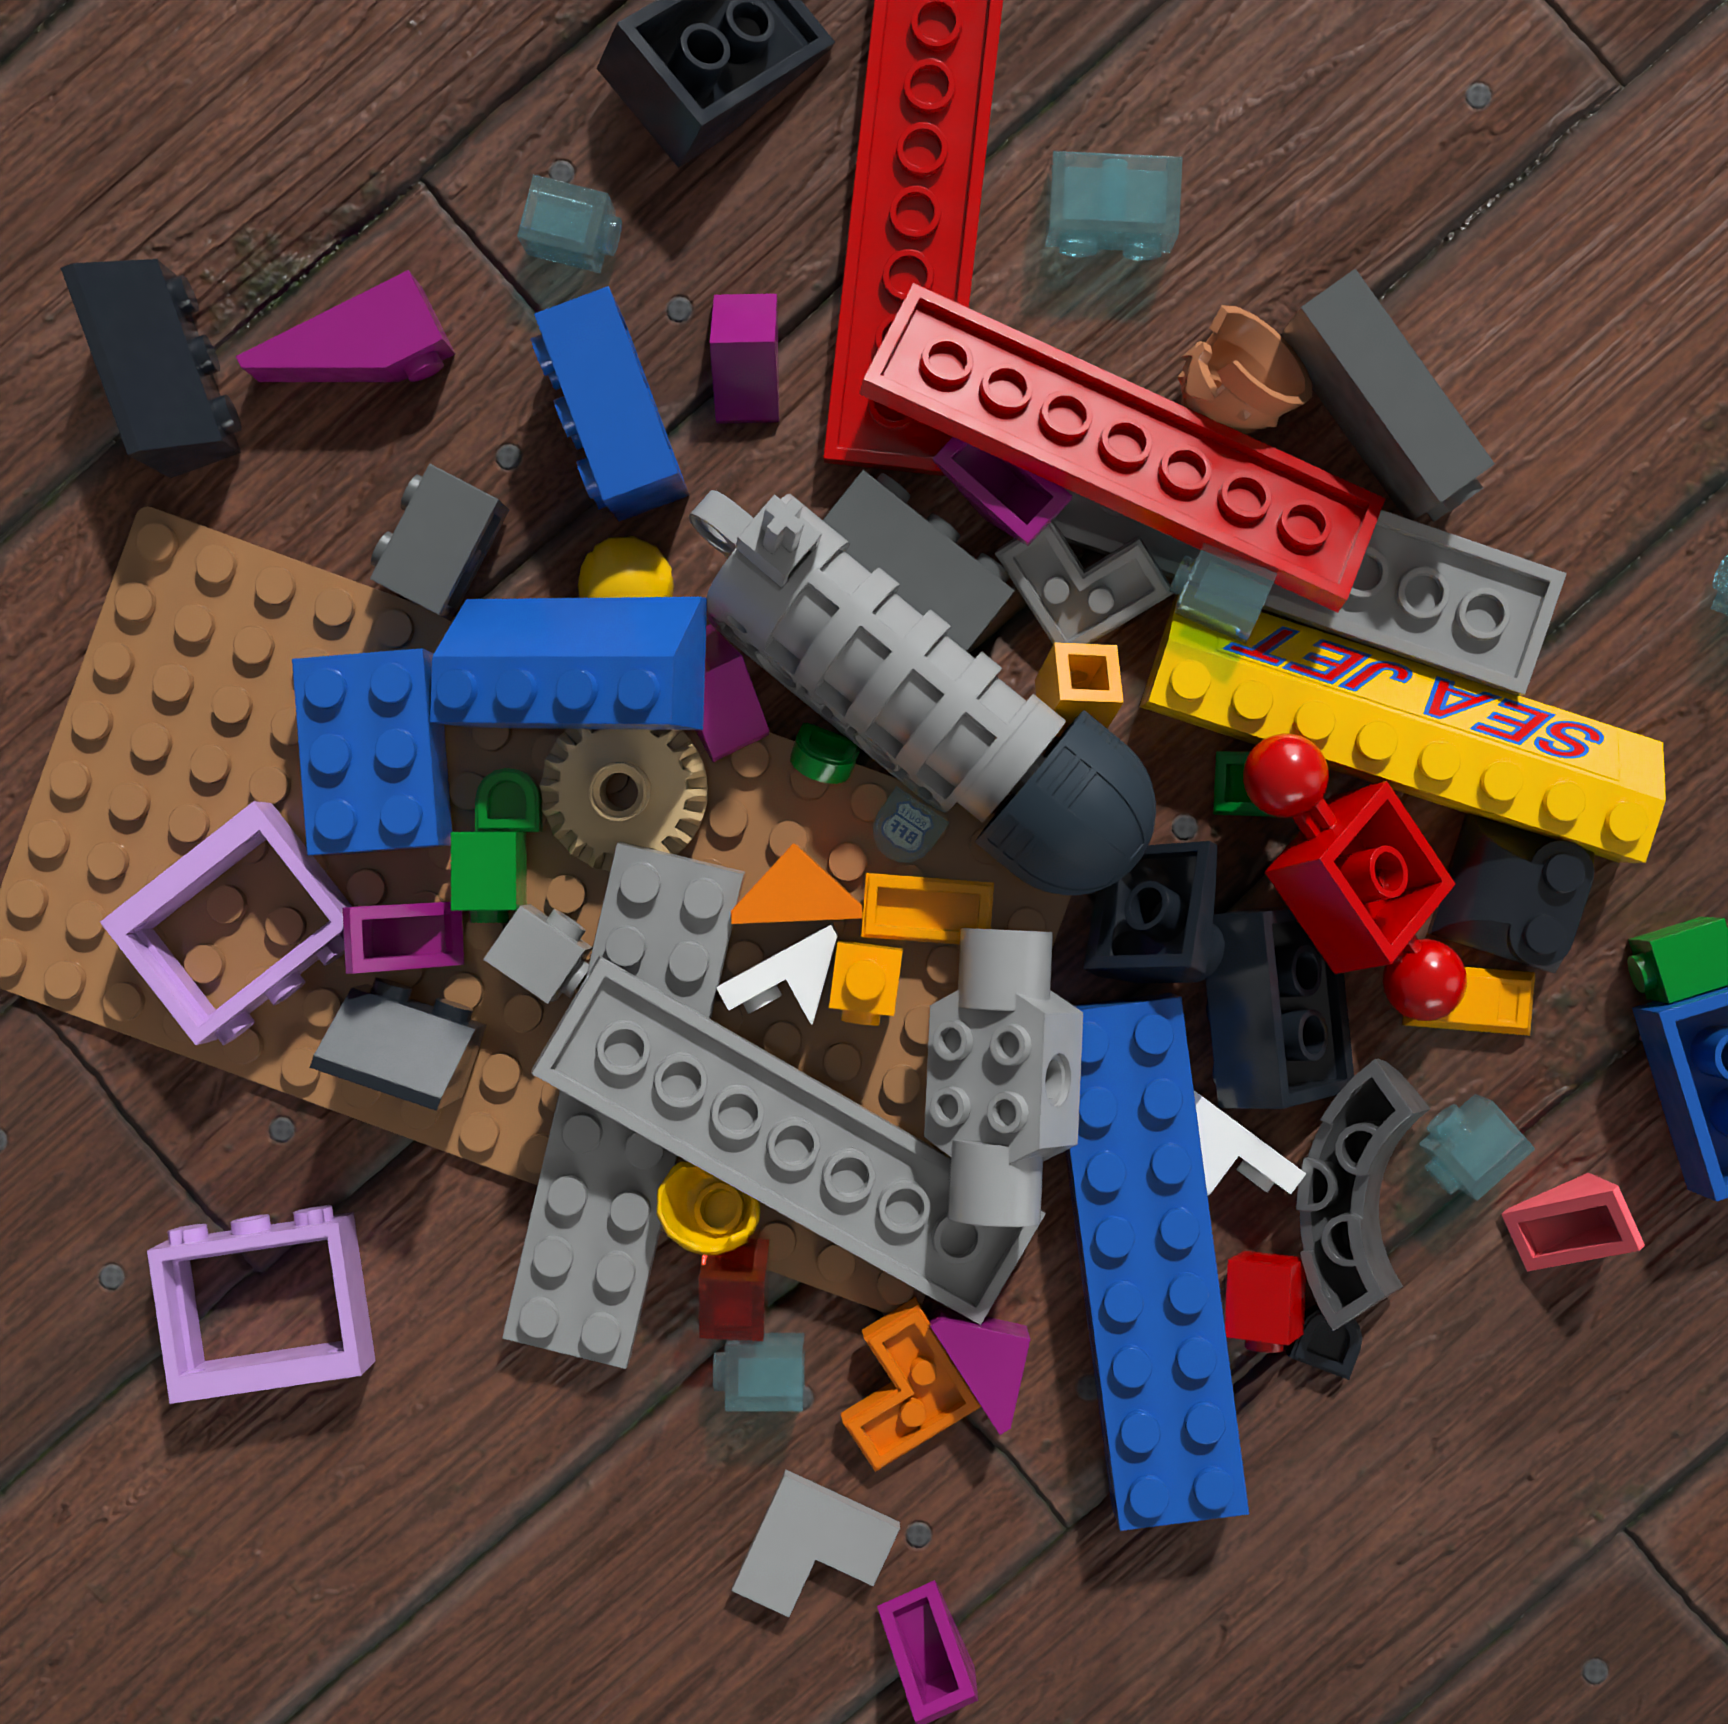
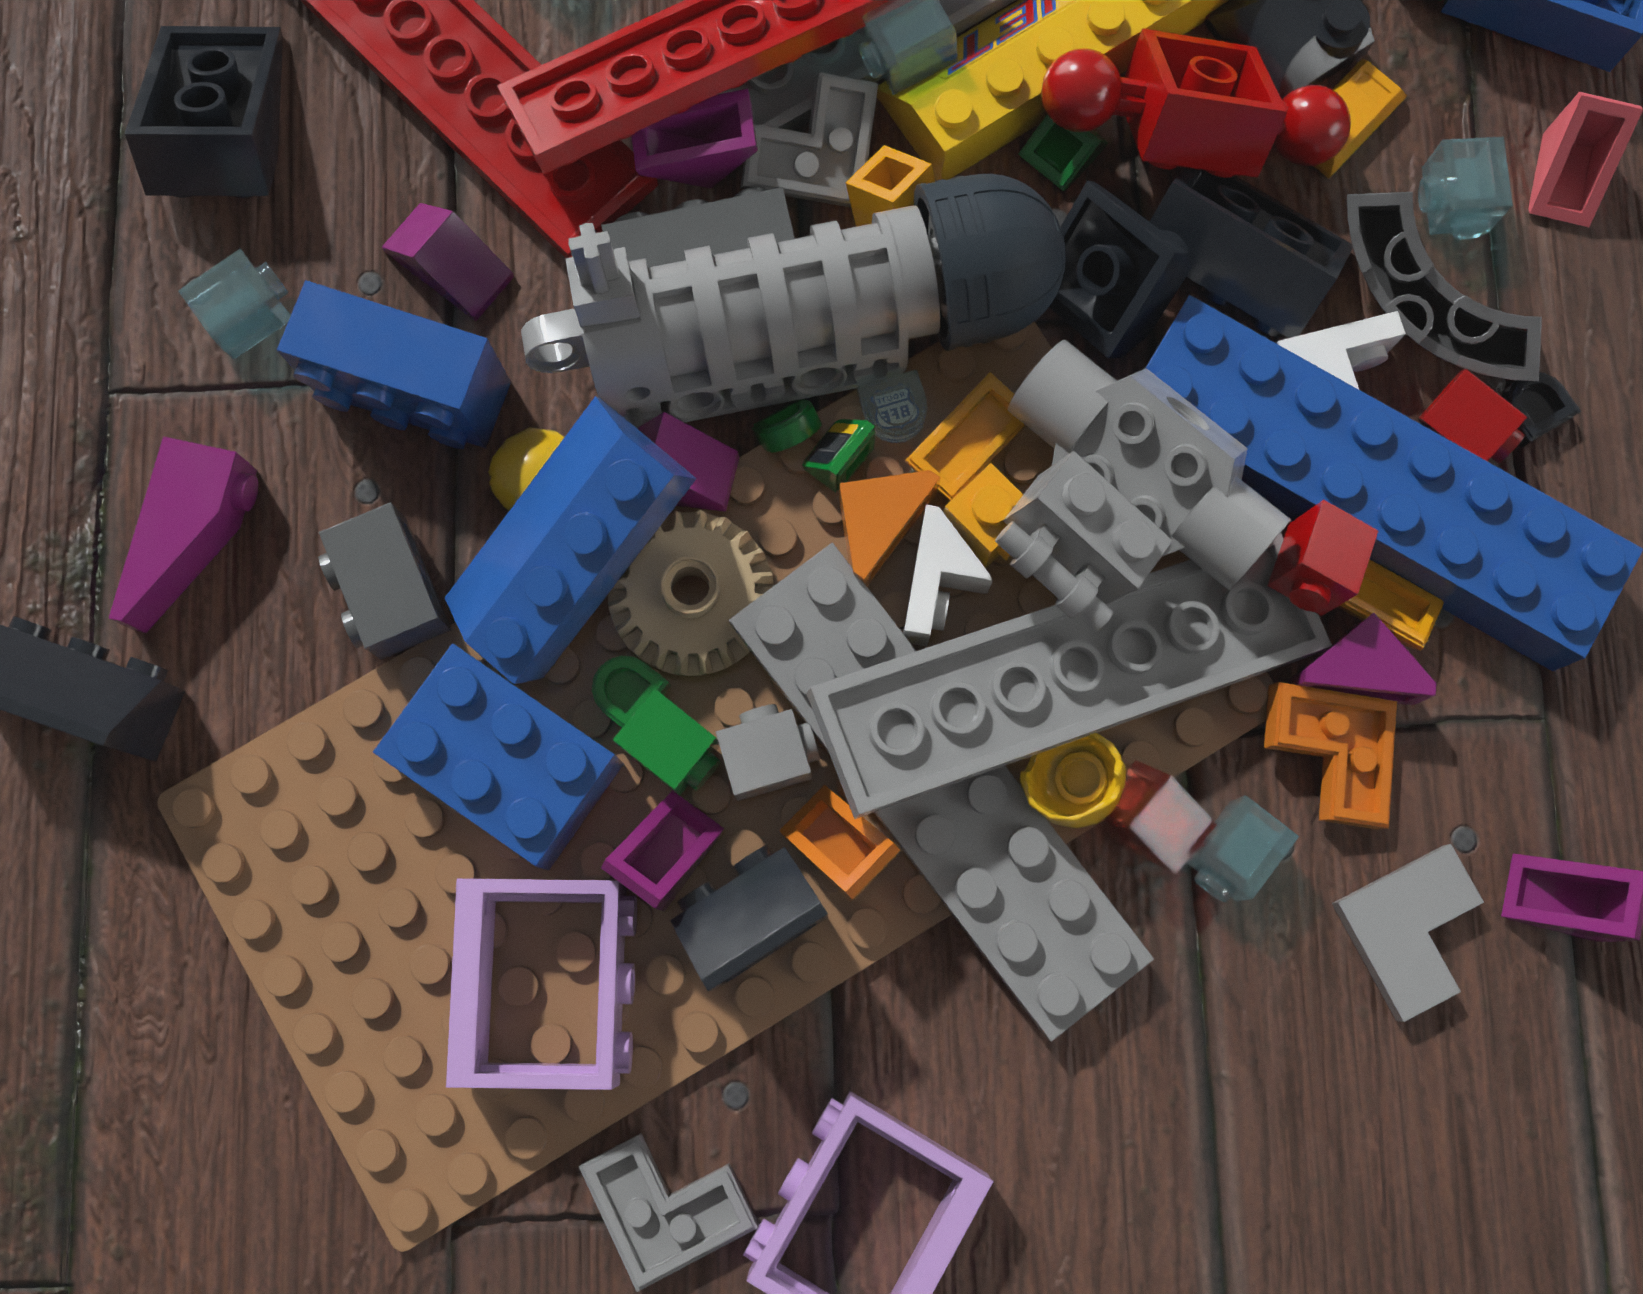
camera: 45 degrees left, 10 degrees down
none -> light grey tile [579,1133,759,1292]
none -> orange slope [779,785,900,902]
none -> green slope [802,419,876,493]
none -> light grey brick [995,451,1173,631]
none -> red brick [1267,499,1378,616]
none -> light orange tile [1338,559,1444,651]

